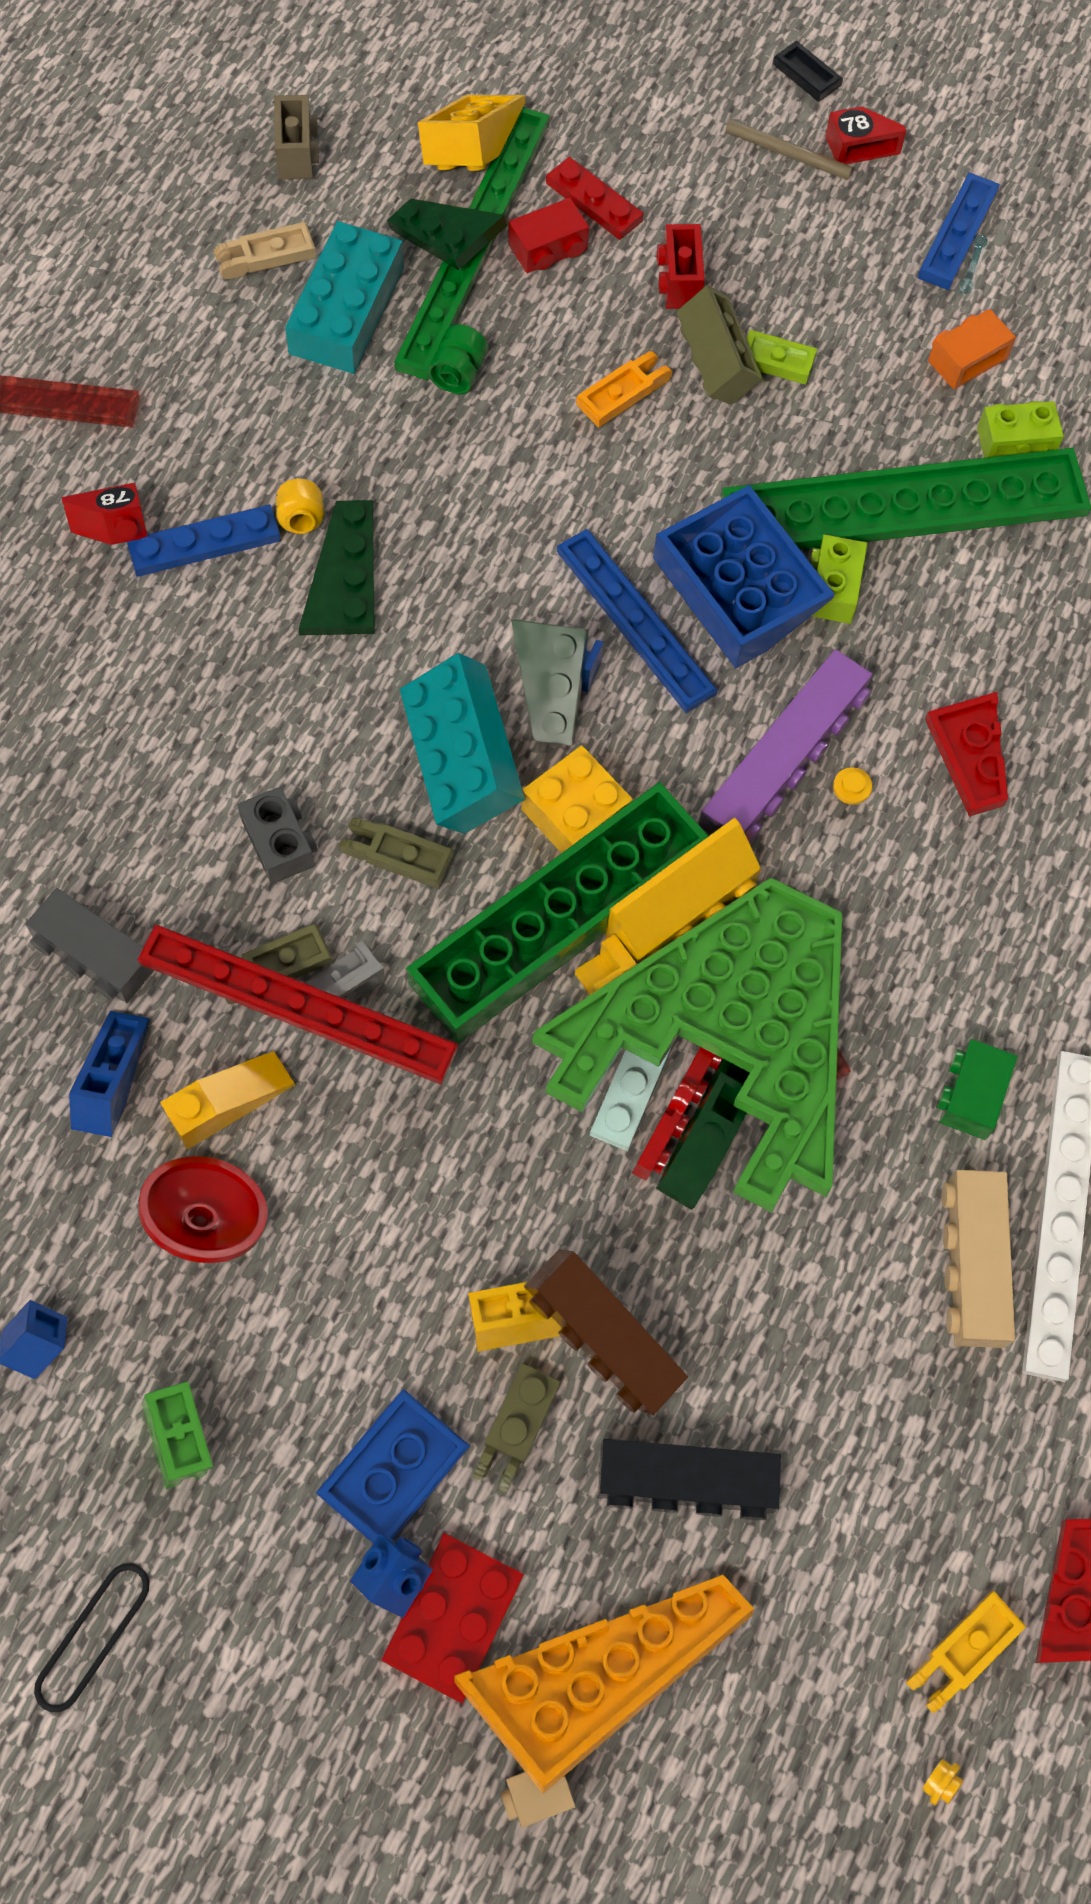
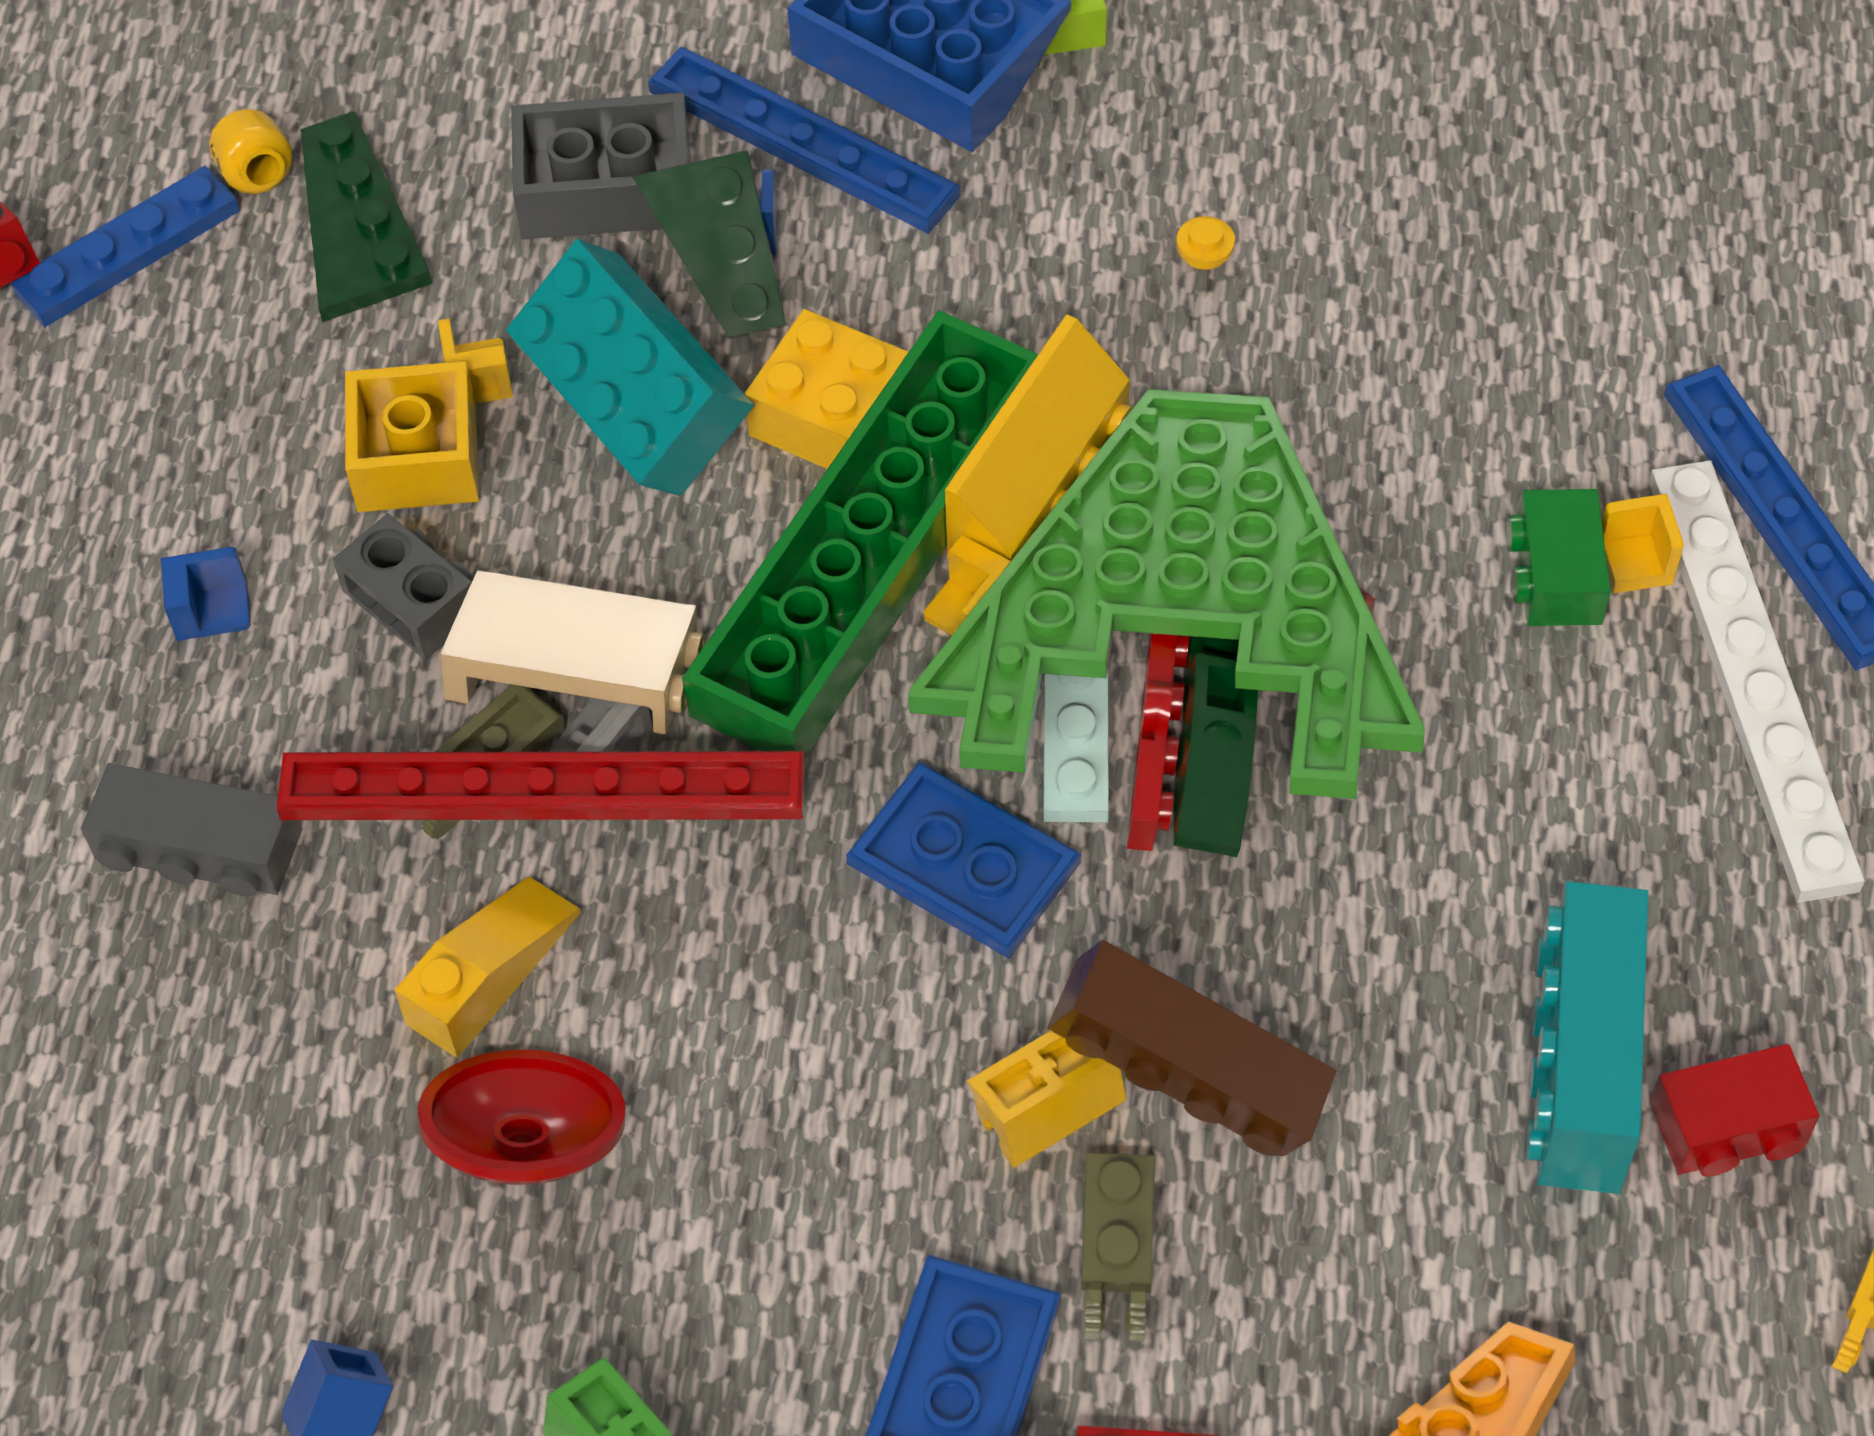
camera: 15 degrees left, 10 degrees down
blue slope [69,1011,149,1137] -> none
olive hinge [338,817,454,889] -> none
black brick [597,1439,781,1520] -> none
medium lavender brick [698,649,873,844] -> none
red wing [925,692,1008,817] -> none
tan brick [942,1170,1015,1348] -> none
none -> blue panel [161,547,251,641]
none -> yellow brick [345,361,479,512]
none -> yellow panel [438,318,513,404]
none -> panel [440,570,706,735]
none -> dark grey brick [511,92,691,240]
none -> blue tile [846,762,1081,959]
none -> teal brick [1525,881,1649,1194]
none -> yellow panel [1602,494,1684,594]
none -> red brick [1649,1044,1820,1177]

